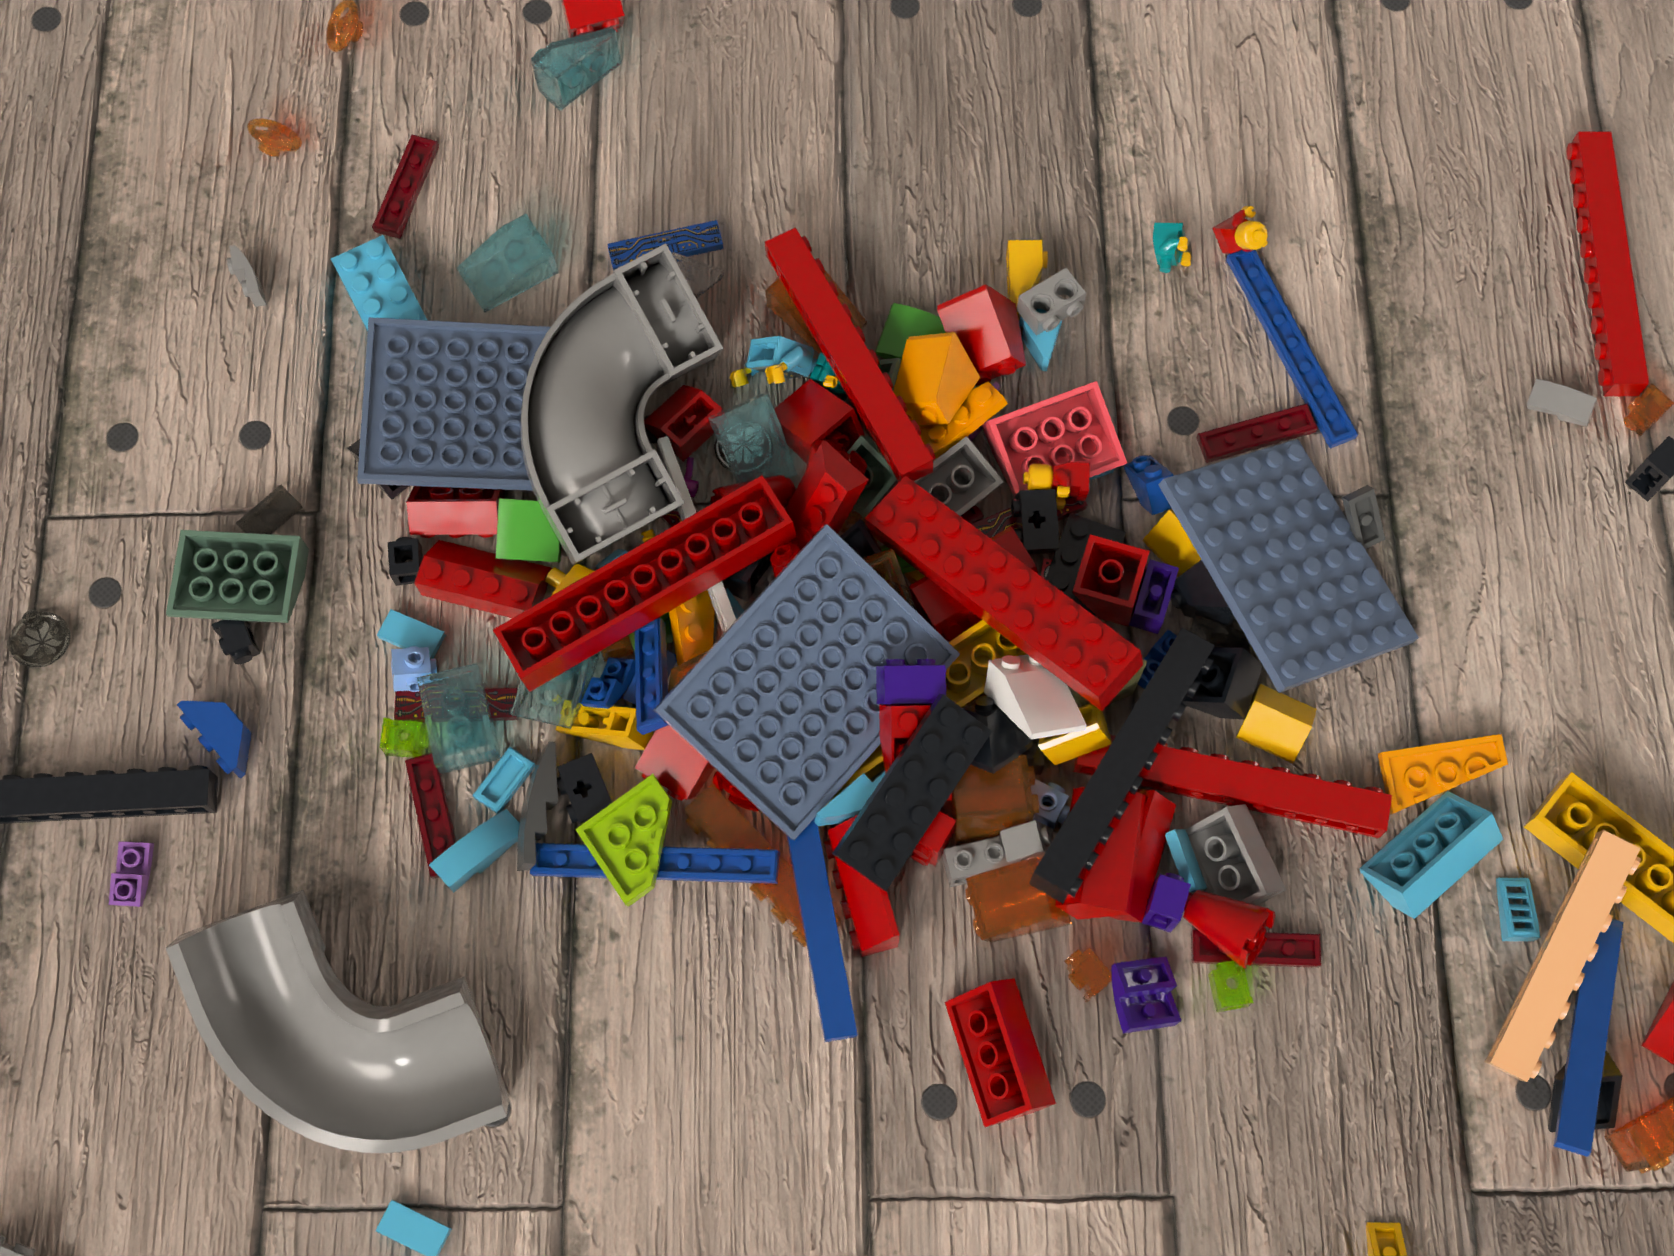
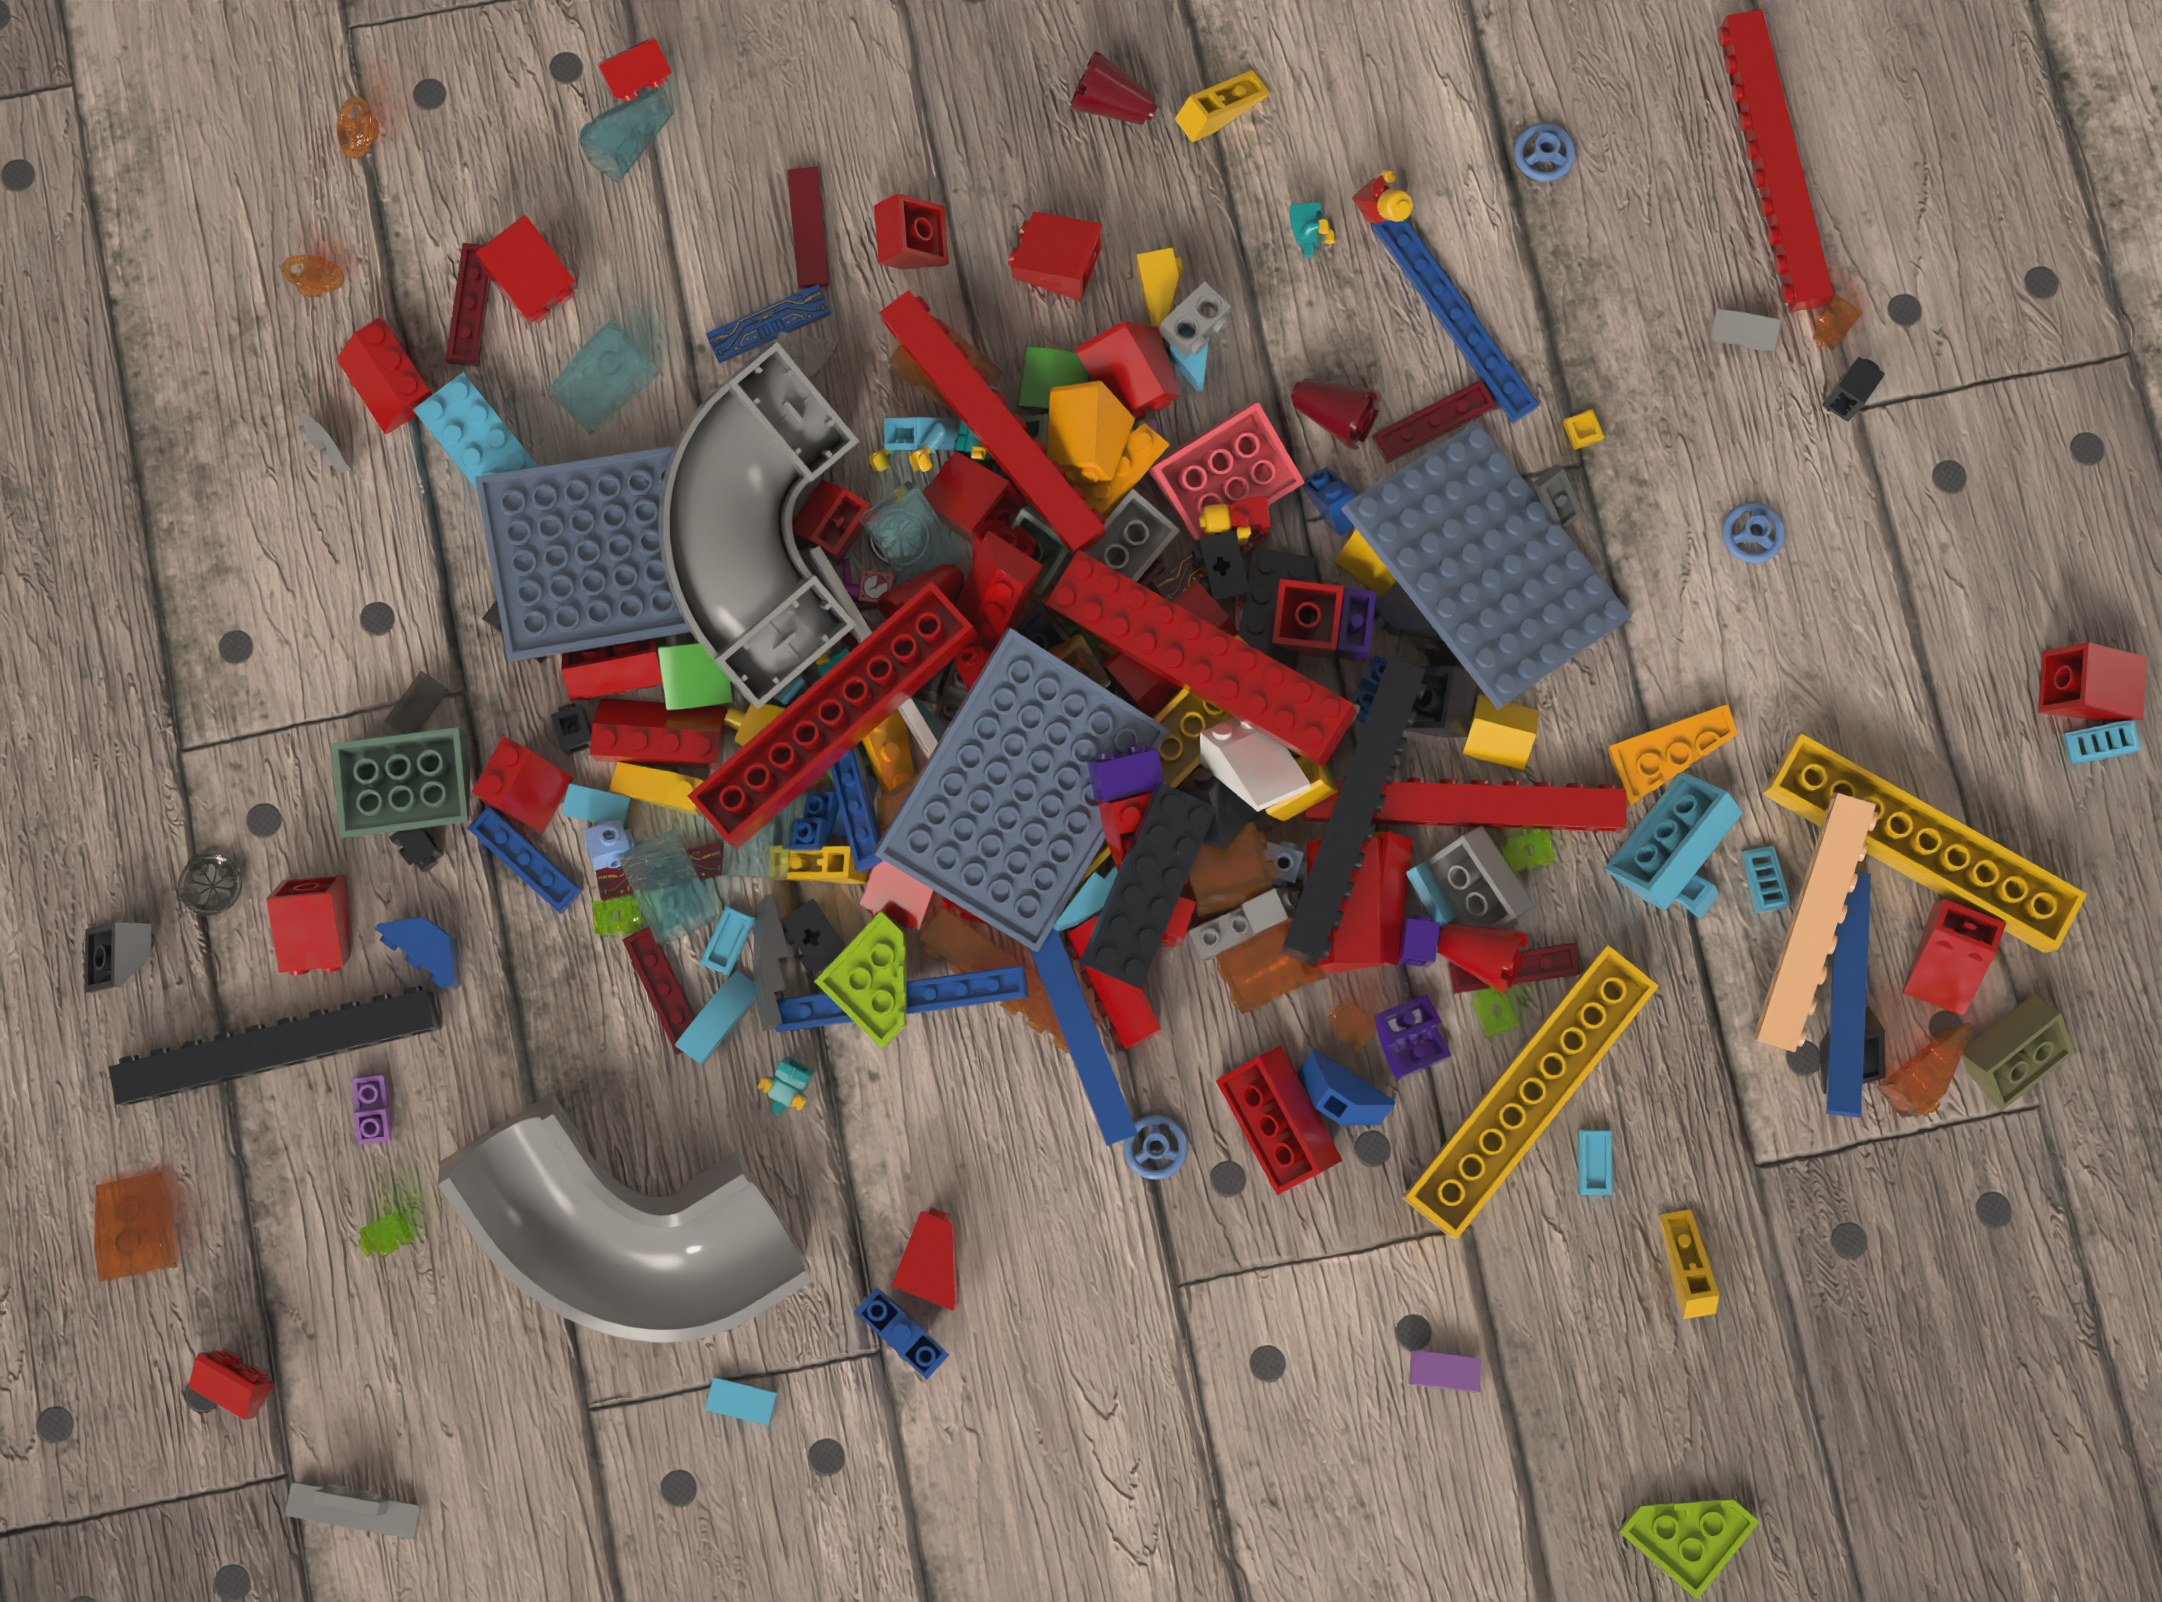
camera: 10 degrees left, 10 degrees up
none -> red slope [266,875,350,975]
none -> red slope [337,316,433,435]
none -> clear neon green brick [358,1213,415,1257]
none -> blue tile [467,806,583,914]
none -> red slope [471,736,574,833]
none -> red slope [475,215,577,325]
none -> yellow slope [609,762,704,817]
none -> teal piece [757,1056,816,1115]
none -> dark red tile [787,167,829,289]
none -> blue slope [854,1287,949,1380]
none -> tile [858,570,894,605]
none -> red slope [874,193,949,269]
none -> red slope [891,1207,958,1311]
none -> red slope [1008,211,1102,302]
none -> dark red cone [1070,51,1158,125]
none -> medium blue piece [1123,1115,1188,1180]
none -> yellow slope [1175,70,1270,143]
none -> dark red cone [1291,378,1381,450]
none -> blue slope [1298,1048,1396,1126]
none -> yellow brick [1401,945,1659,1240]
none -> clear neon green brick [1503,830,1555,872]
none -> medium blue piece [1514,123,1575,182]
none -> yellow tile [1562,409,1605,450]
none -> medium azure tile [1577,1129,1613,1195]
none -> medium azure slope [1675,873,1719,918]
none -> medium blue piece [1722,502,1785,563]

